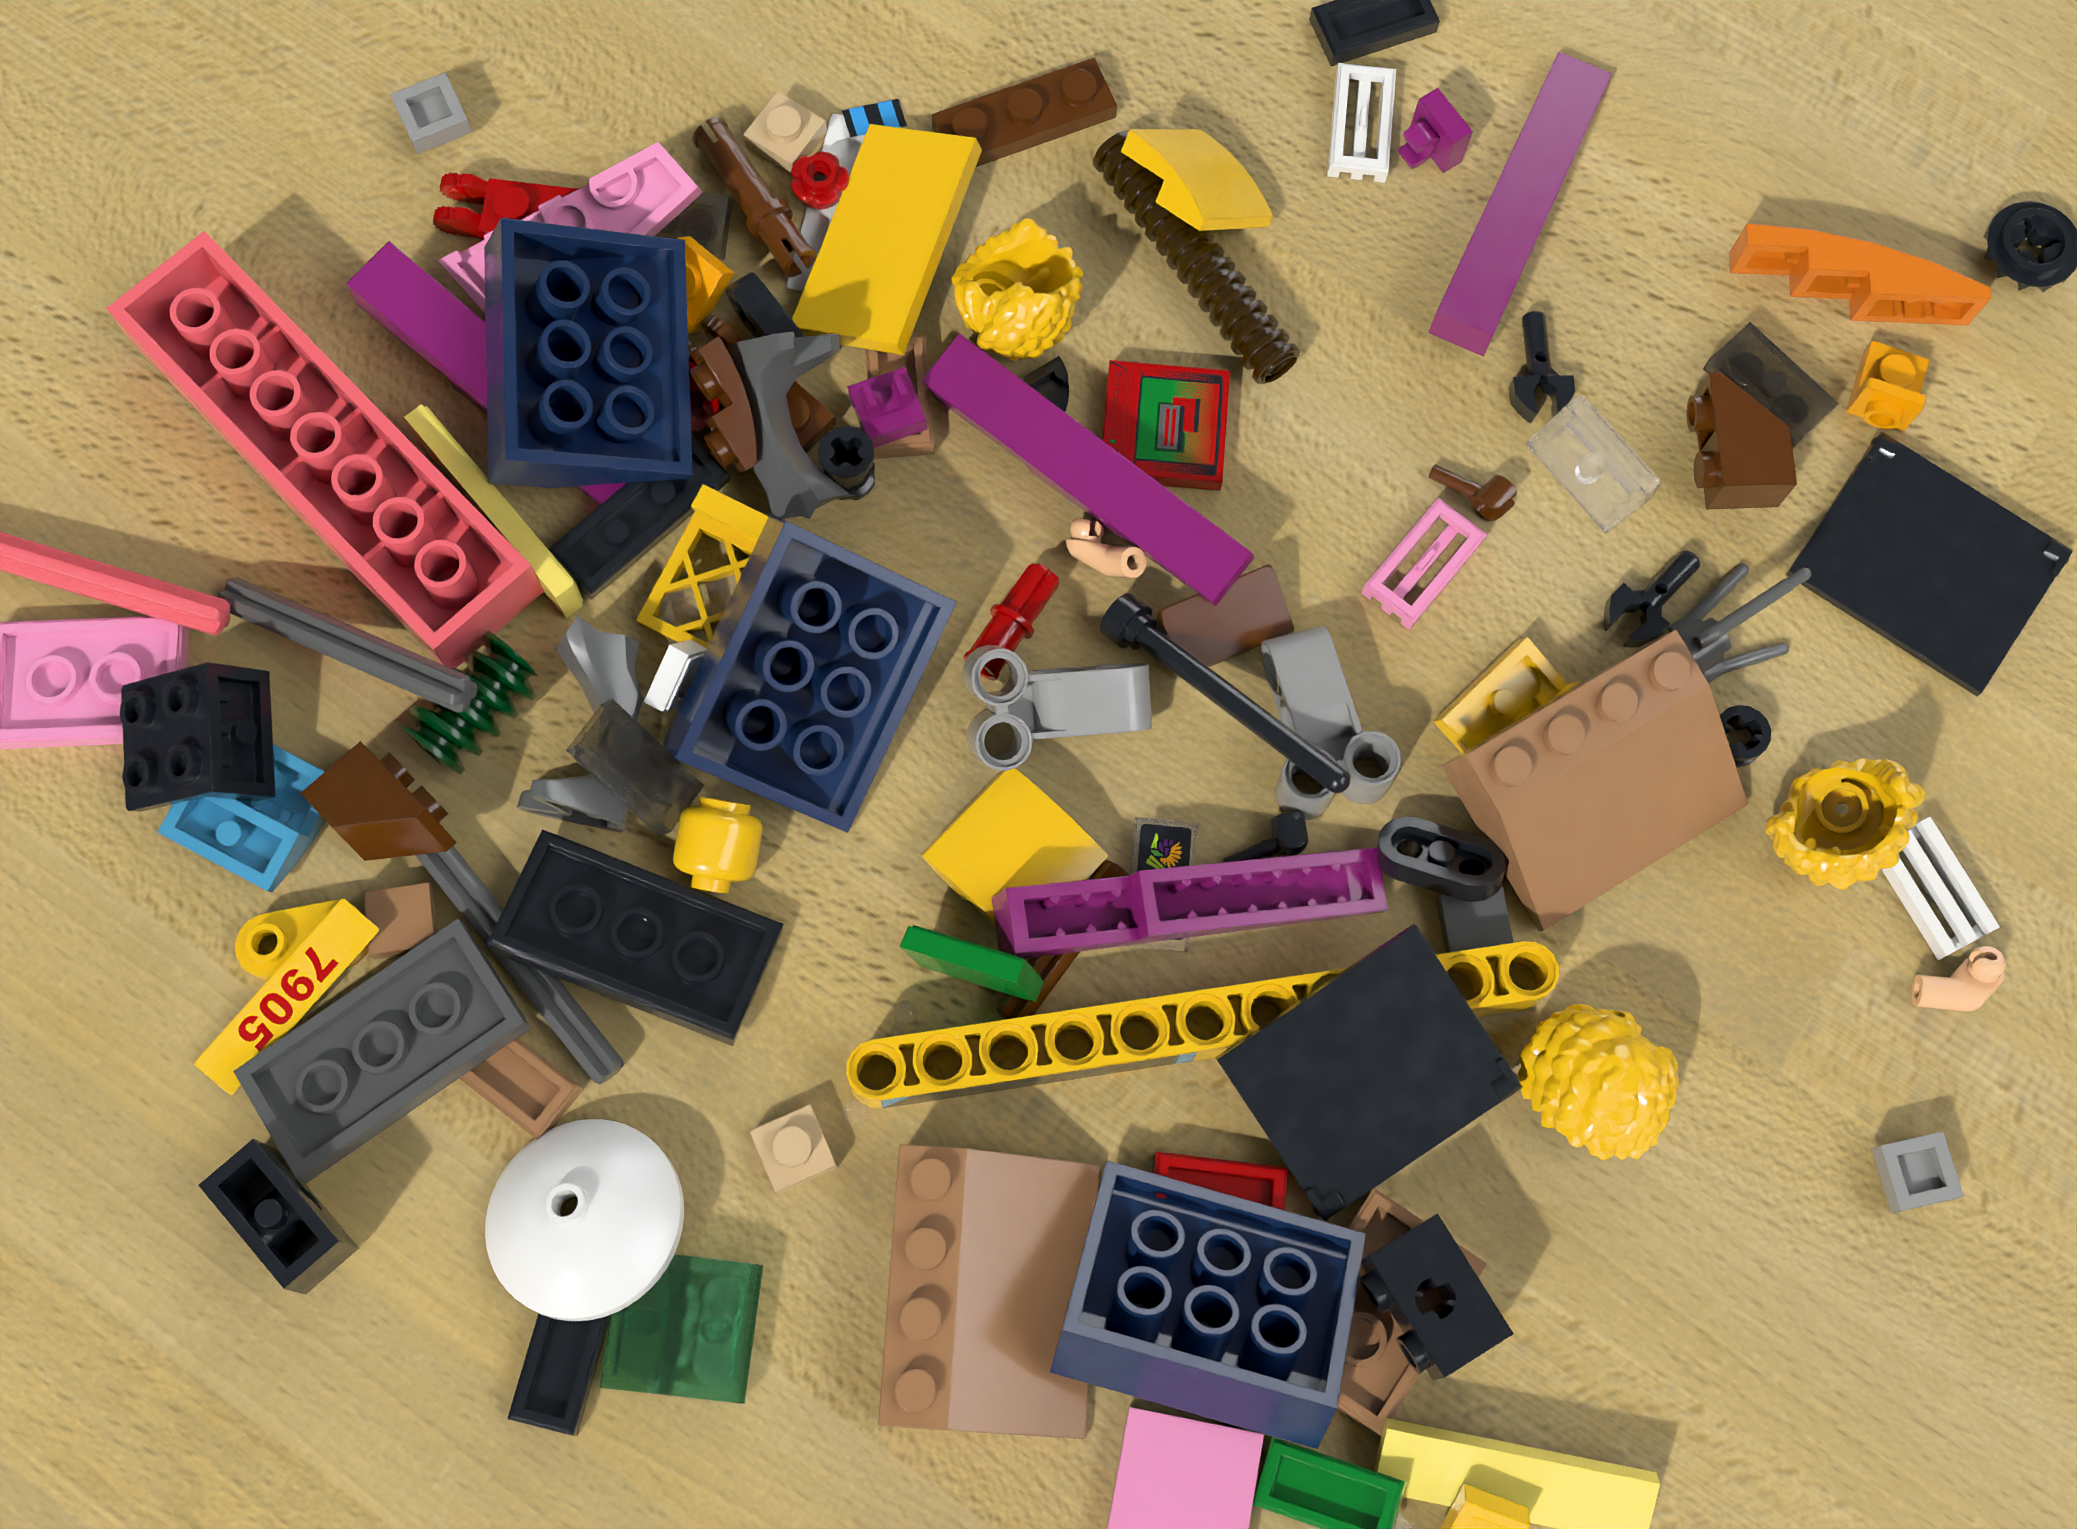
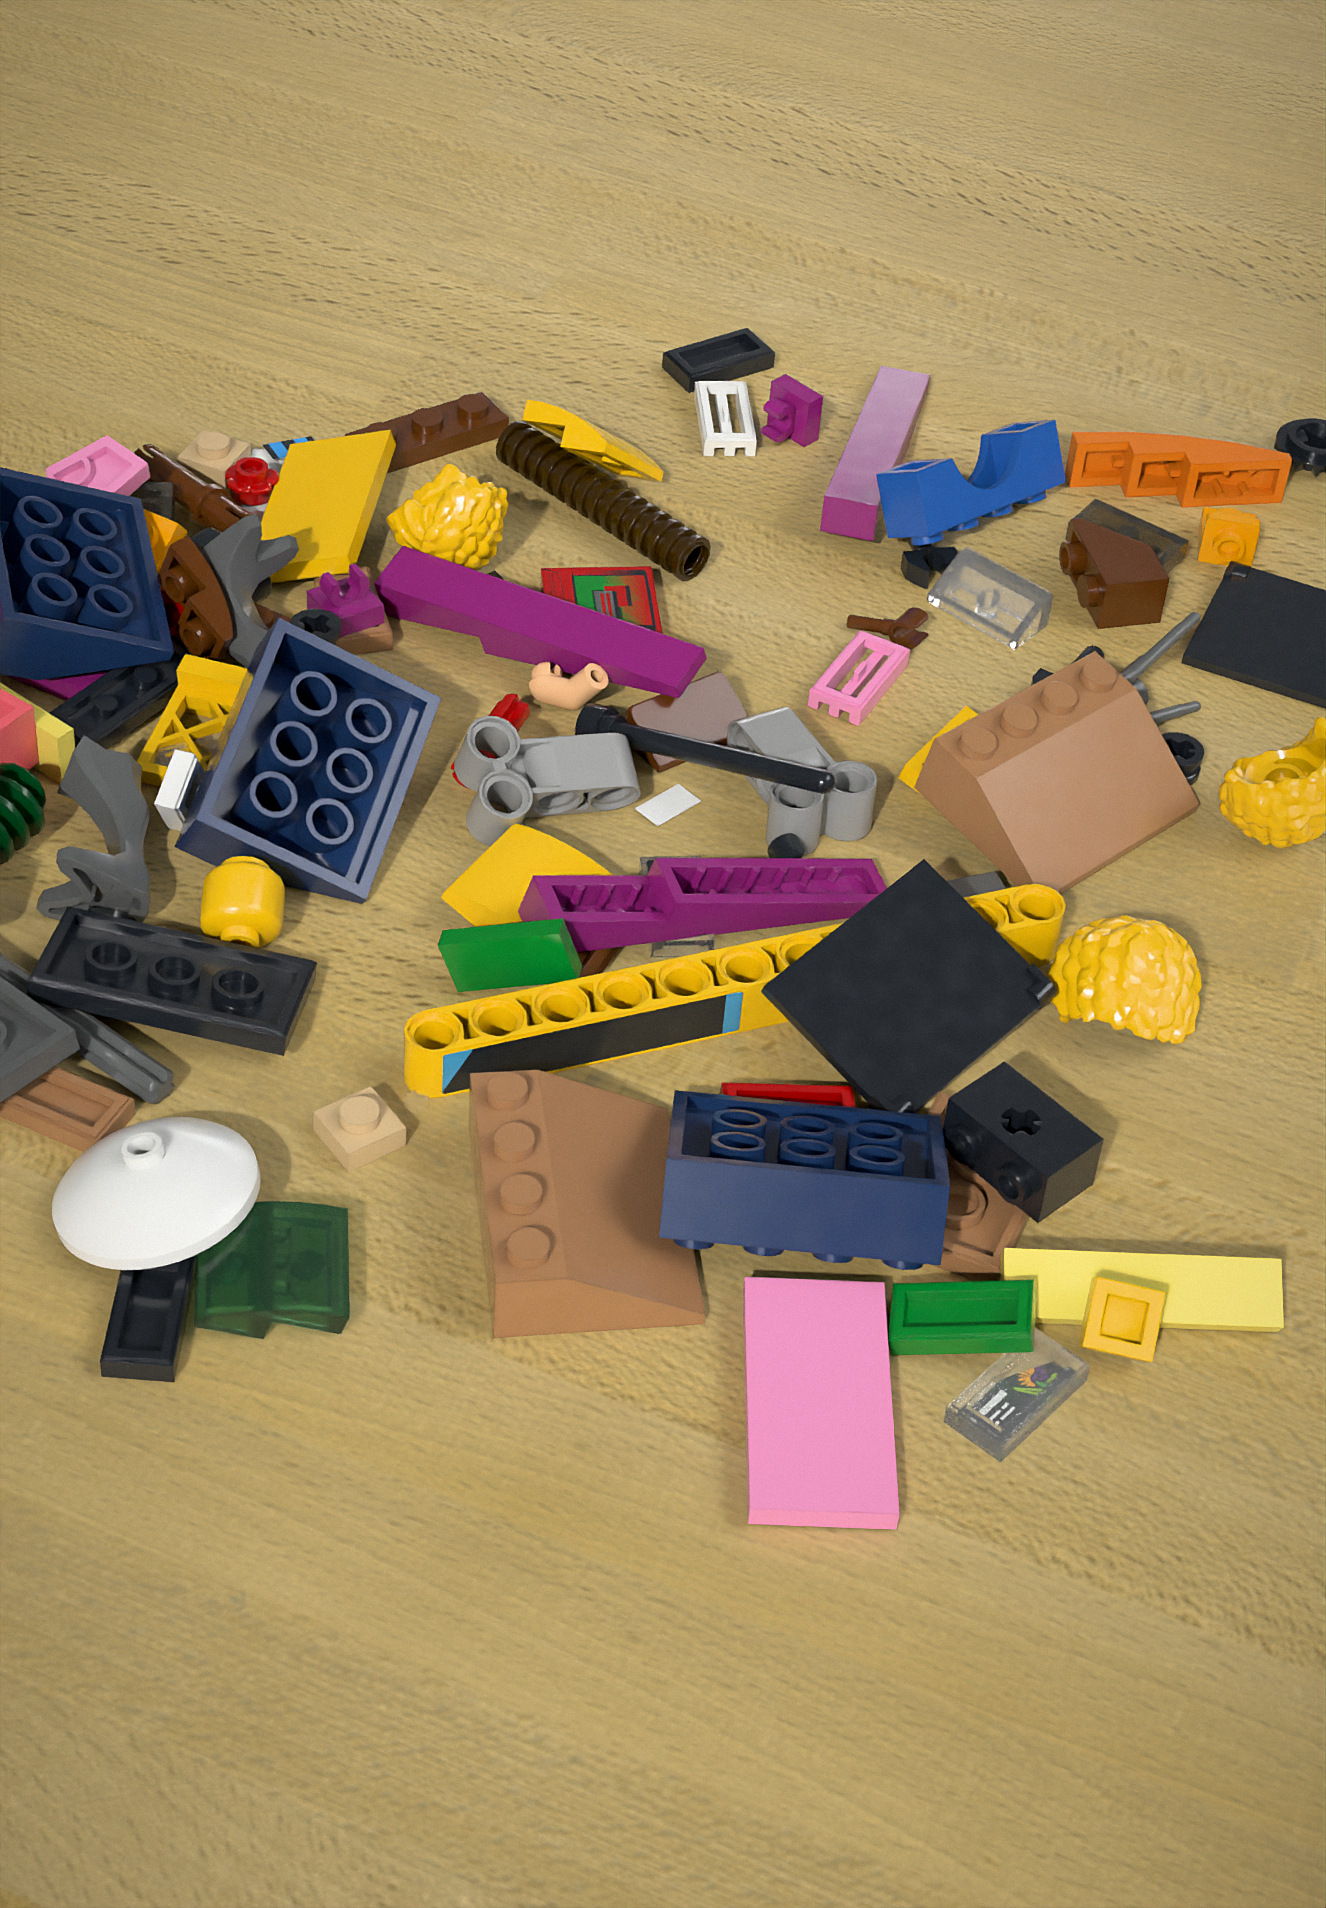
camera: 10 degrees left, 30 degrees down
clear smoke plate [566,699,705,836] -> none
black plate [1377,817,1506,902] -> none
none -> white sticker [635,784,701,826]
none -> blue arch [876,420,1066,545]

